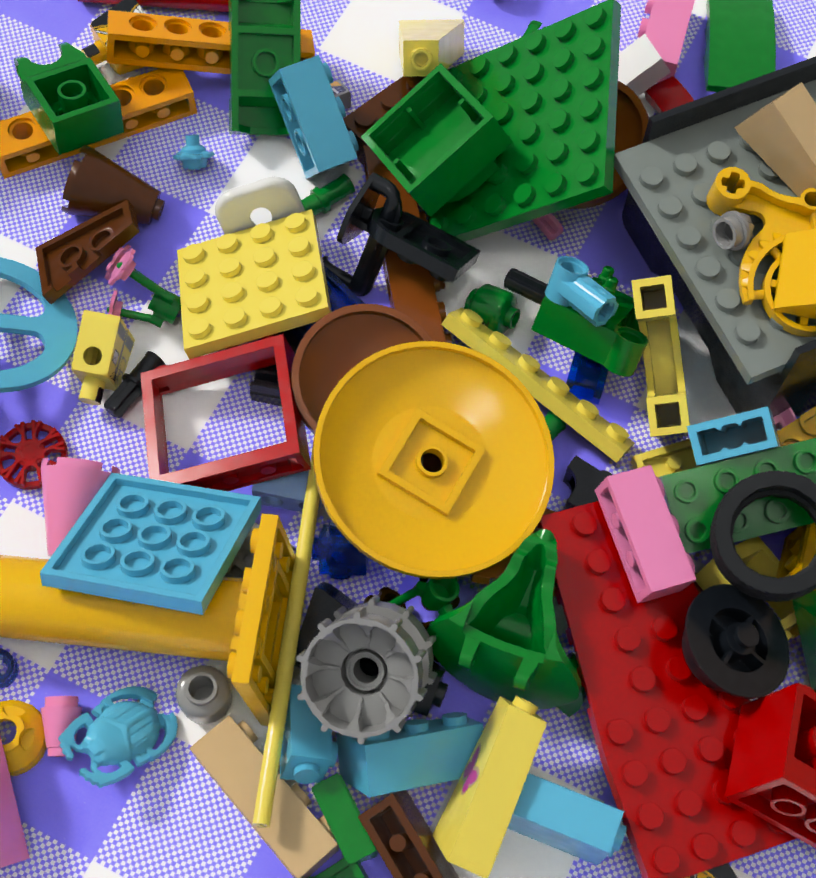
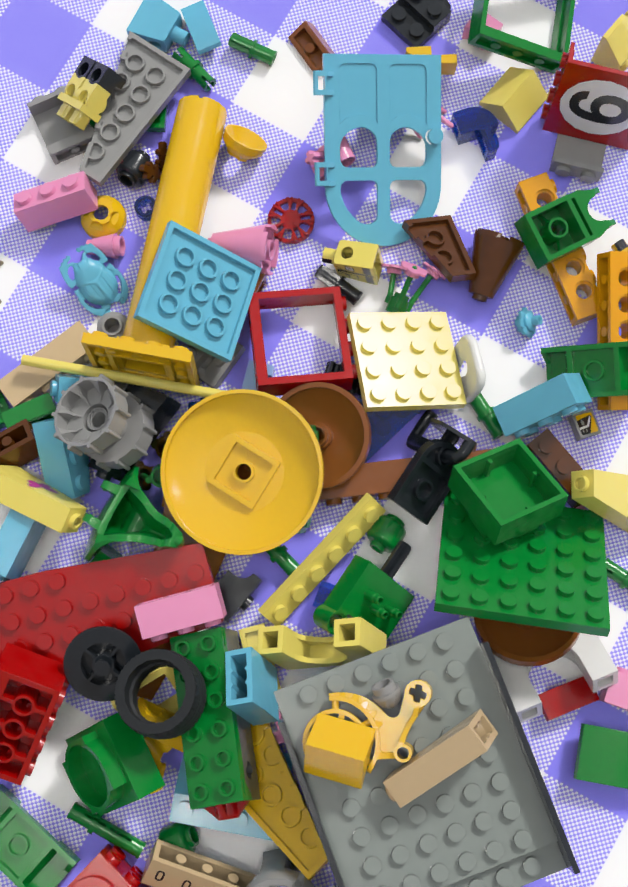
camera: 95 degrees right, 15 degrees up
medium azure piece [545,256,619,327] -> none

